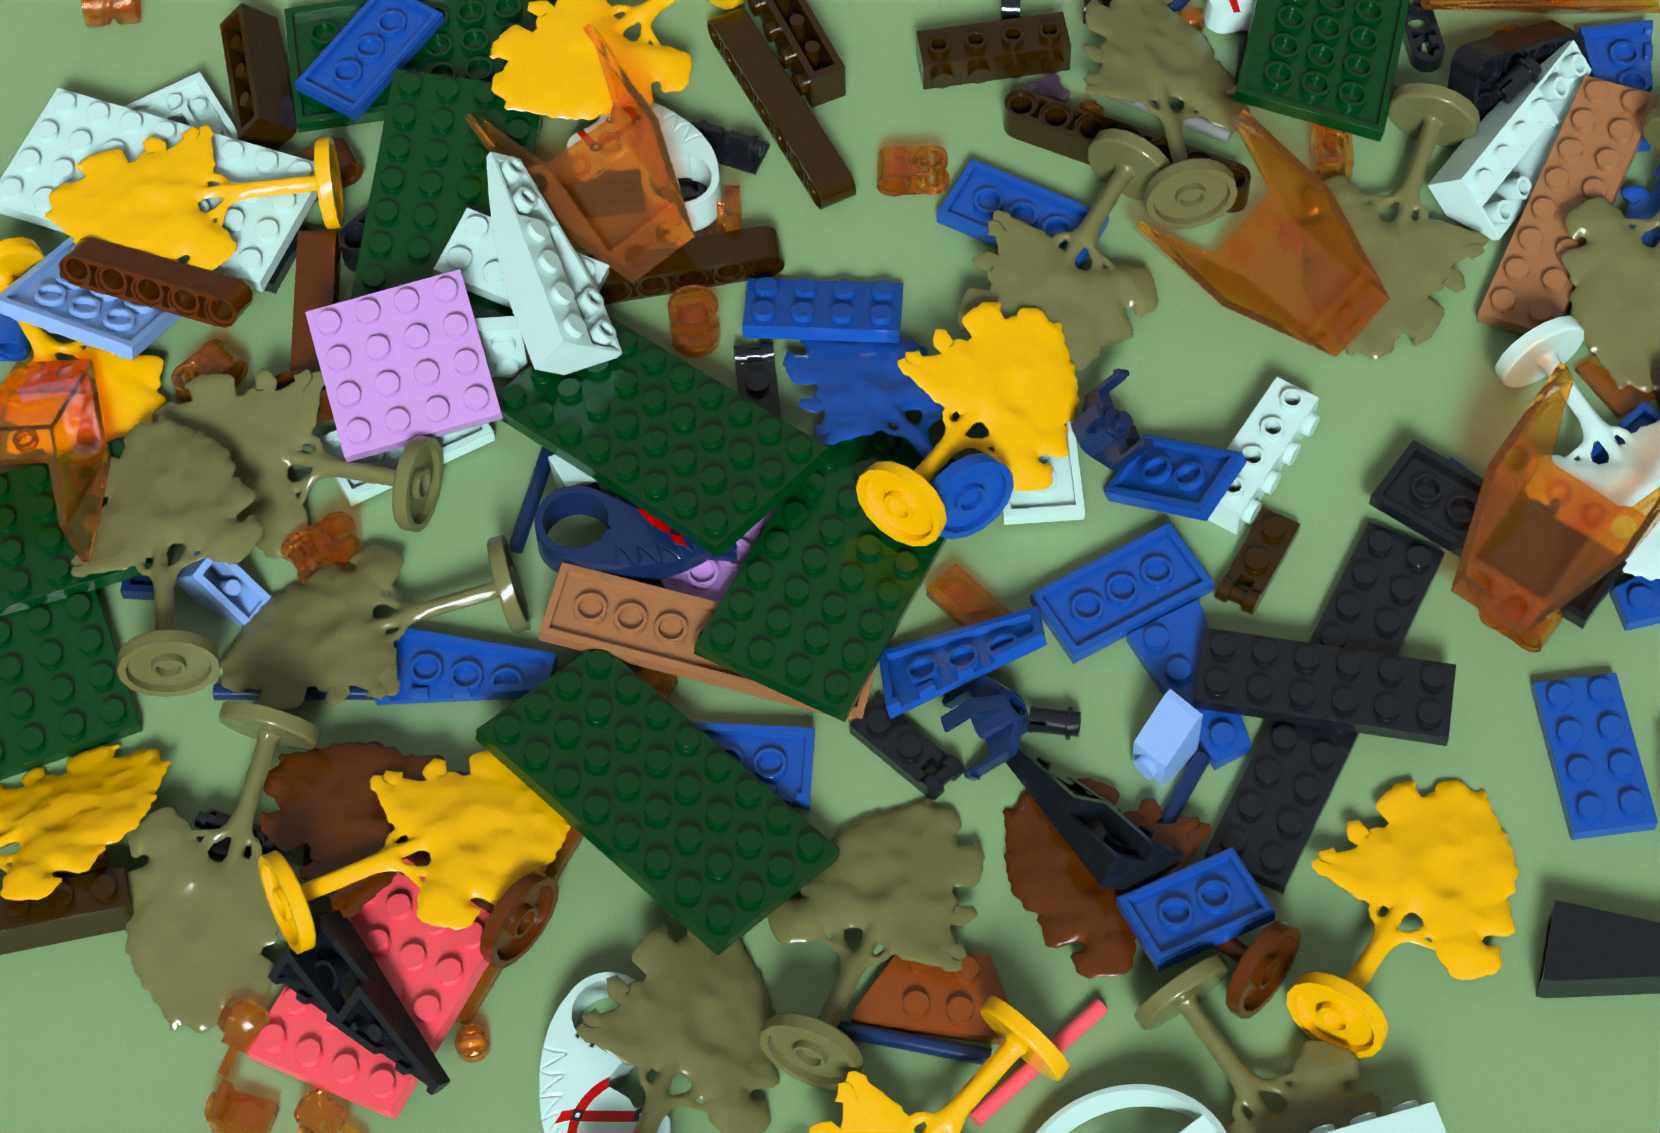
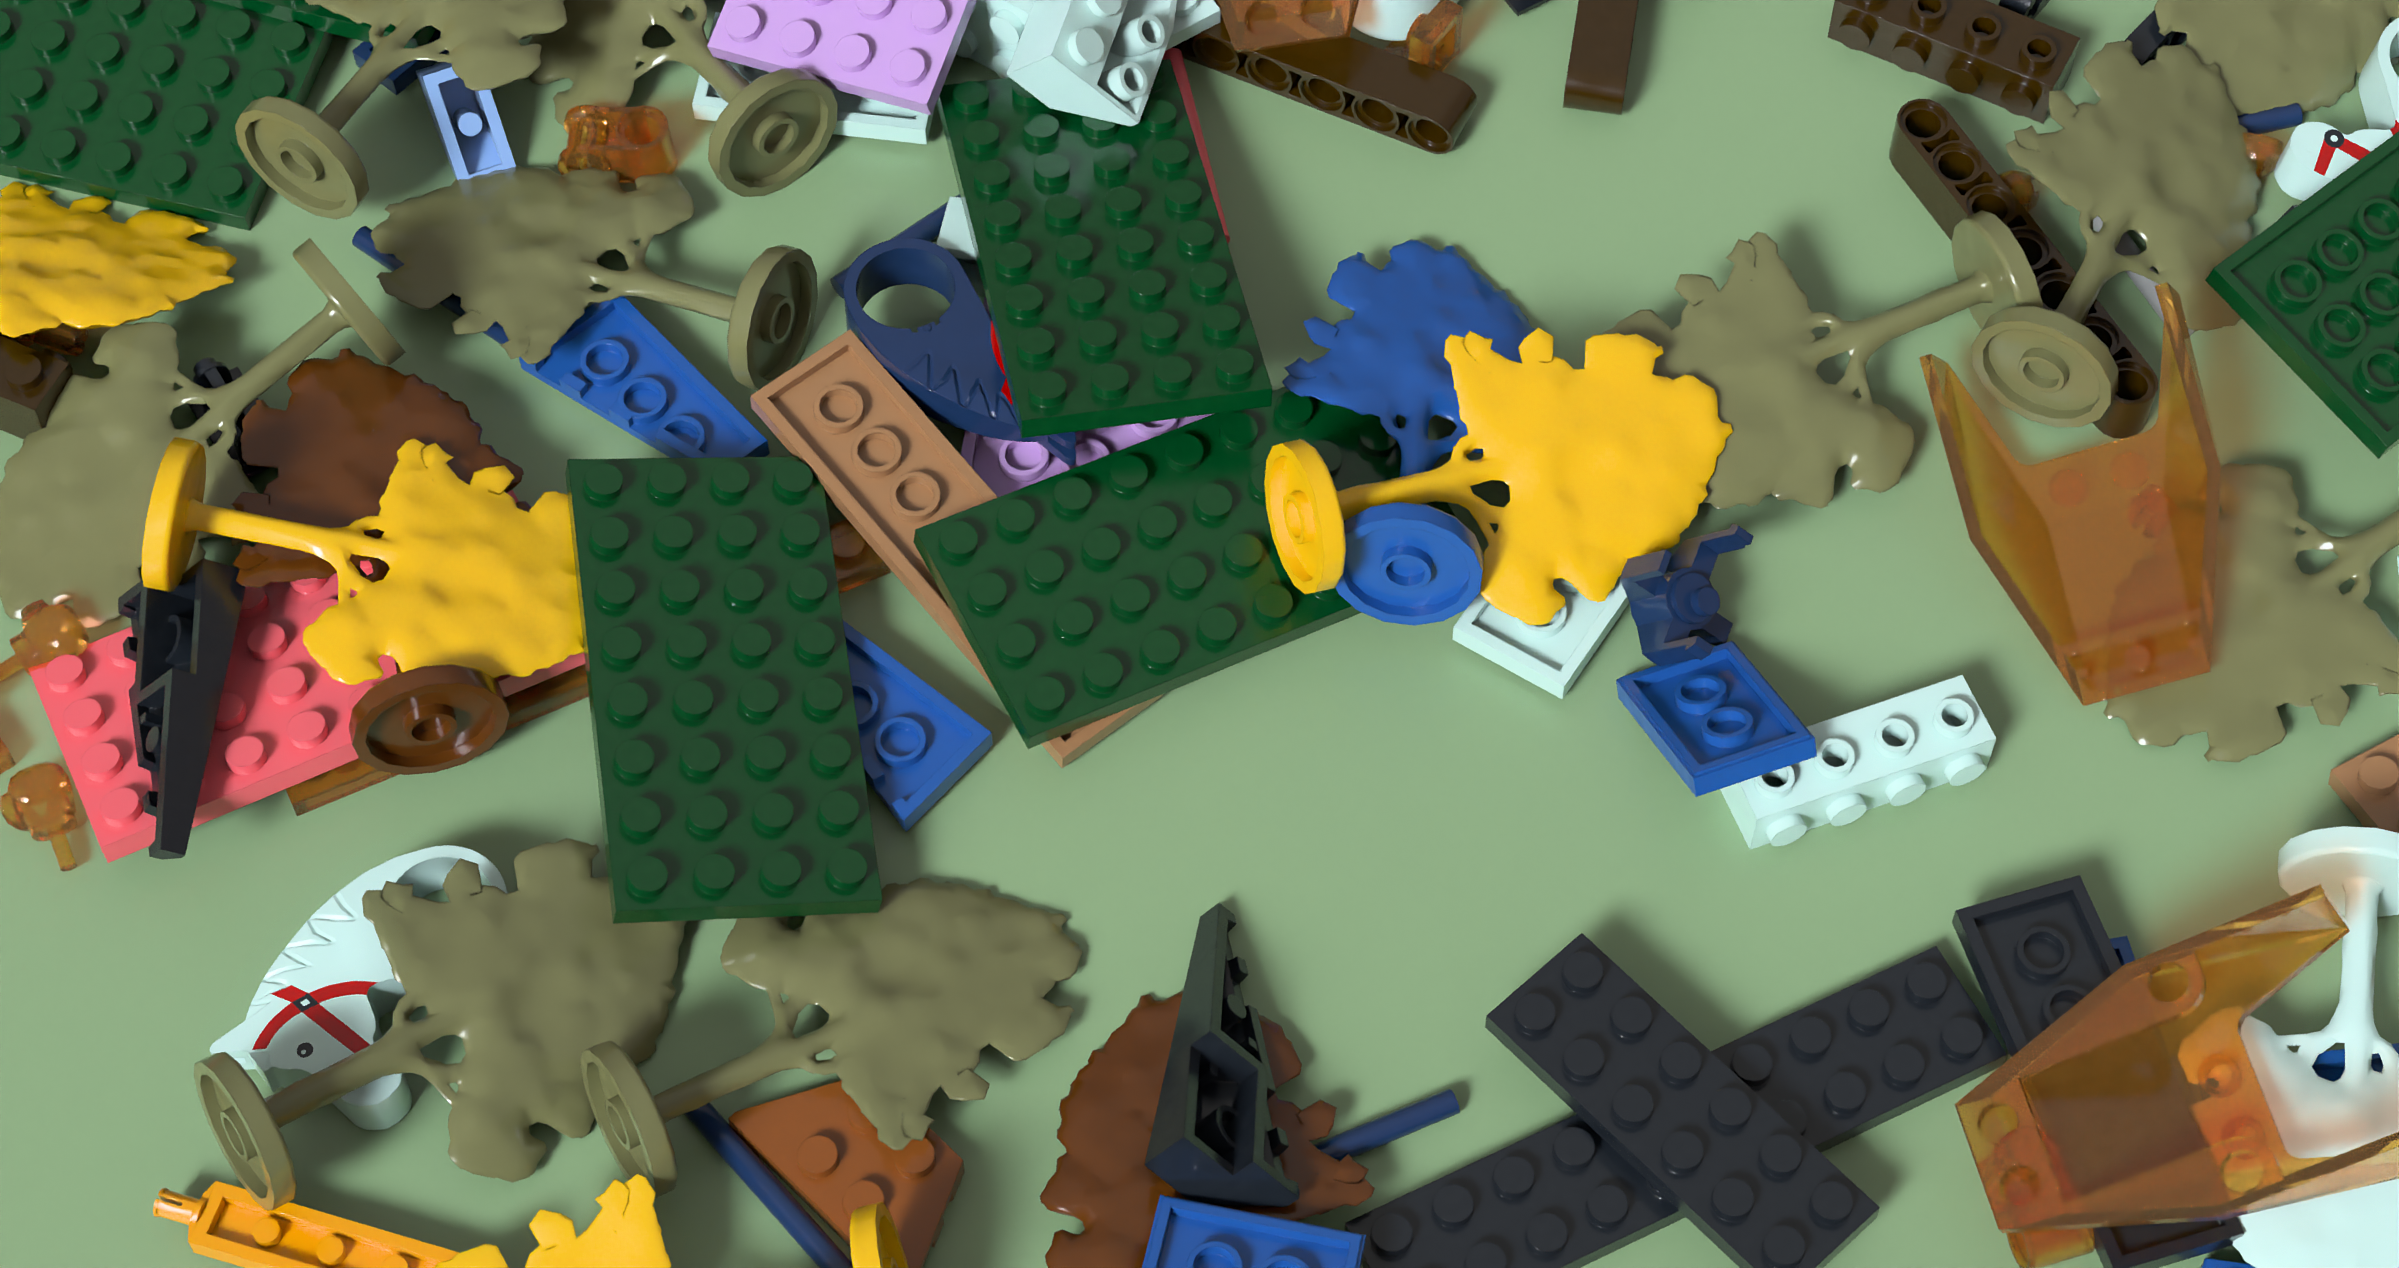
camera: 35 degrees right, 0 degrees up
clear orange hinge [454,1024,491,1063] -> none
clear orange wheel [667,285,721,358] -> none
black plate [733,342,781,418] -> none
blue plate [742,277,903,343] -> none
black plate [849,698,965,801] -> none
clear orange piece [877,145,950,197] -> none
blue wing [879,606,1047,719] -> none
clear orange plate [926,563,1012,627] -> none
blue plate [937,159,1109,269] -> none
dark blue piece [940,675,1028,781] -> none
clear purple plate [1026,74,1070,103] -> none
black pin [1028,706,1081,740] -> none
blue plate [1030,522,1214,664] -> none
blue wing [1127,599,1252,770] -> none
light blue slope [1132,689,1203,787] -> none
dark brown plate [1215,508,1301,615] -> none
clear orange brick [1309,125,1354,184] -> none

